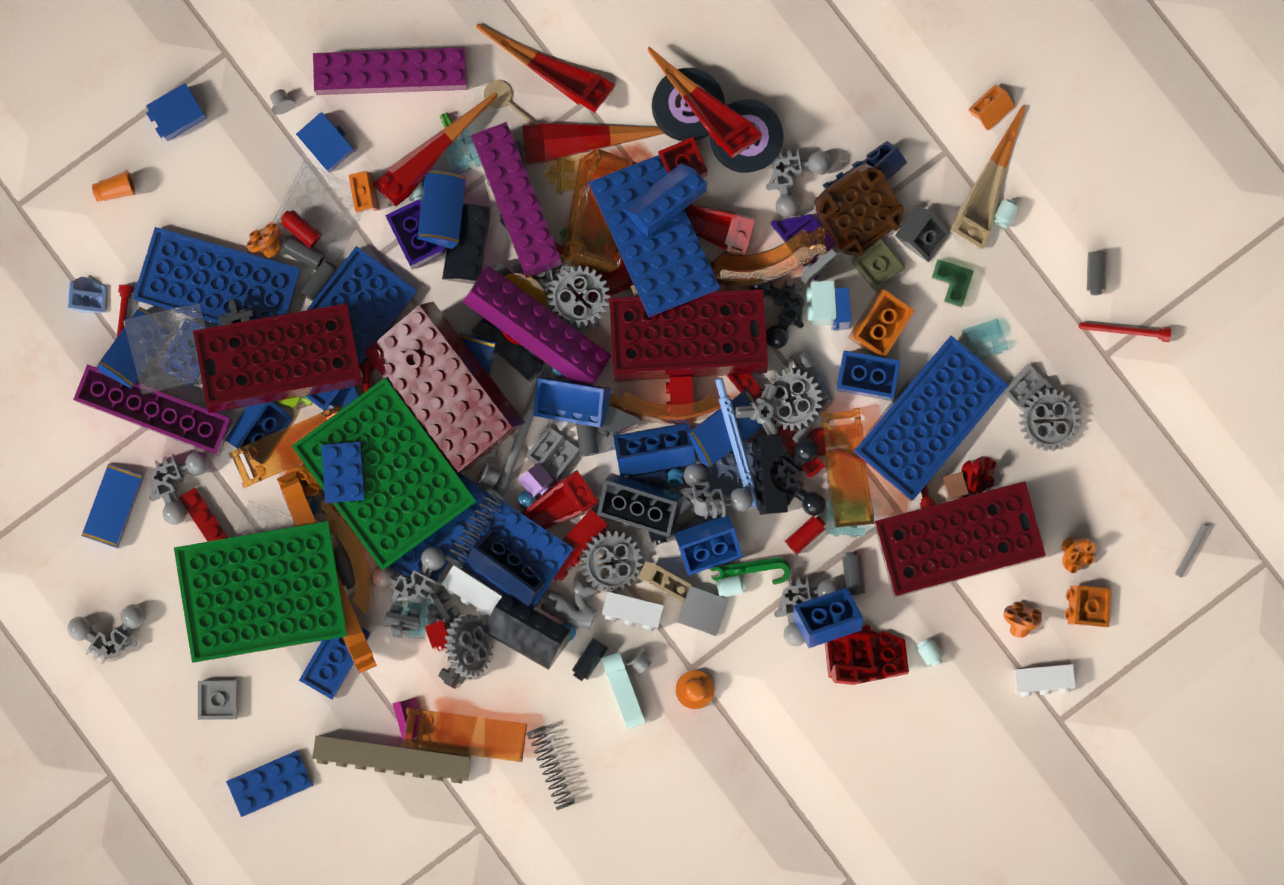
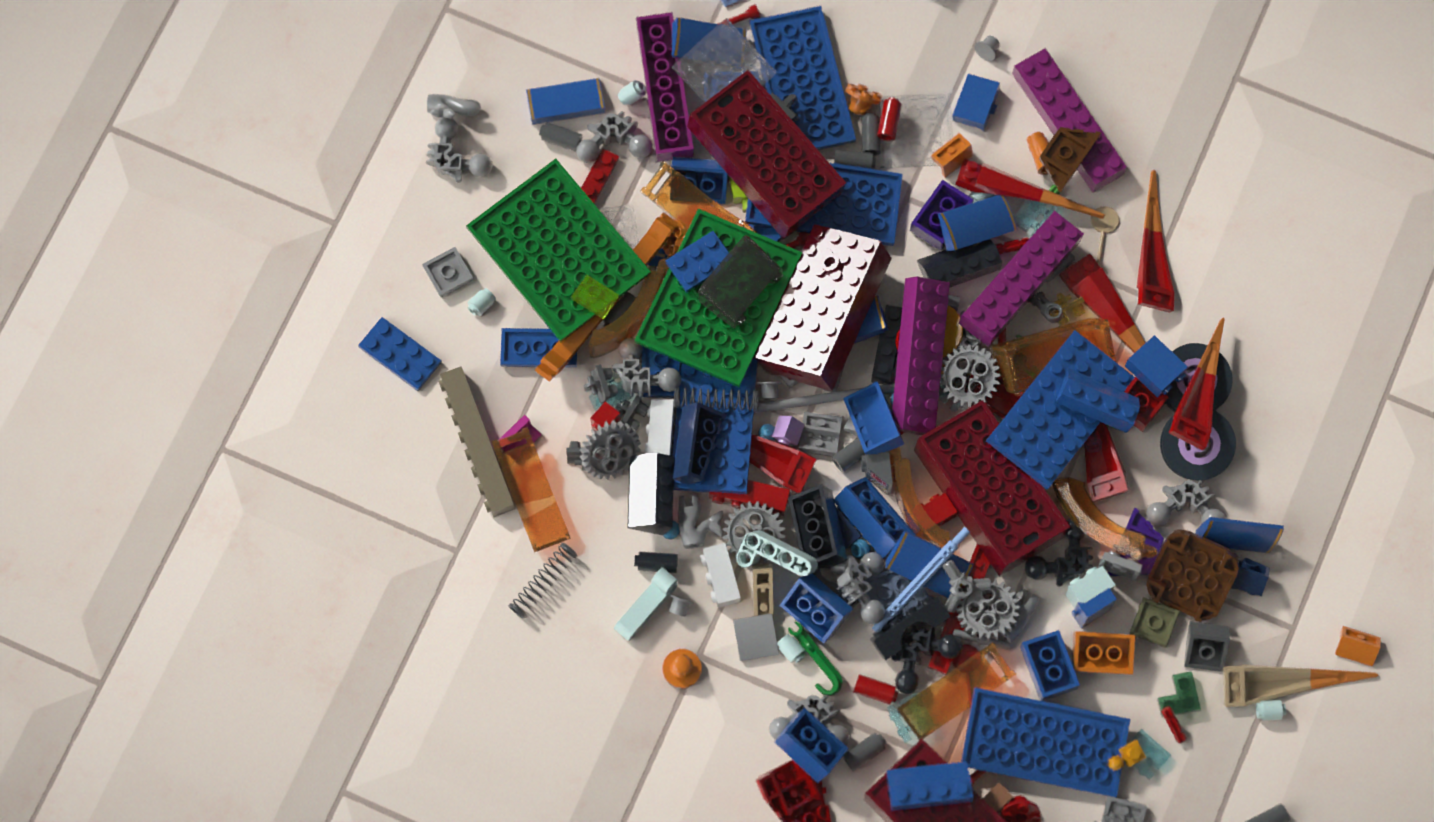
camera: 60 degrees right, 10 degrees down
none -> light grey piece [427,94,481,118]
none -> light aqua brick [467,288,496,316]
none -> dark grey brick [539,122,583,152]
none -> clear neon green plate [571,275,619,319]
none -> light aqua brick [618,80,646,105]
none -> clear smoke windscreen [698,235,783,329]
none -> light aqua beam [736,530,818,576]
none -> blue slope [886,761,973,811]
none -> red axle [995,237,1029,254]
none -> orange plant [1026,131,1049,175]
none -> dark grey connector [1030,291,1064,324]
none -> reddish brown wing [1039,127,1101,192]
none -> light orange plate [1108,740,1146,771]
none -> blue brick [1125,335,1188,398]
none -> red axle [1161,706,1187,743]
none -> blue slope [1195,517,1284,553]

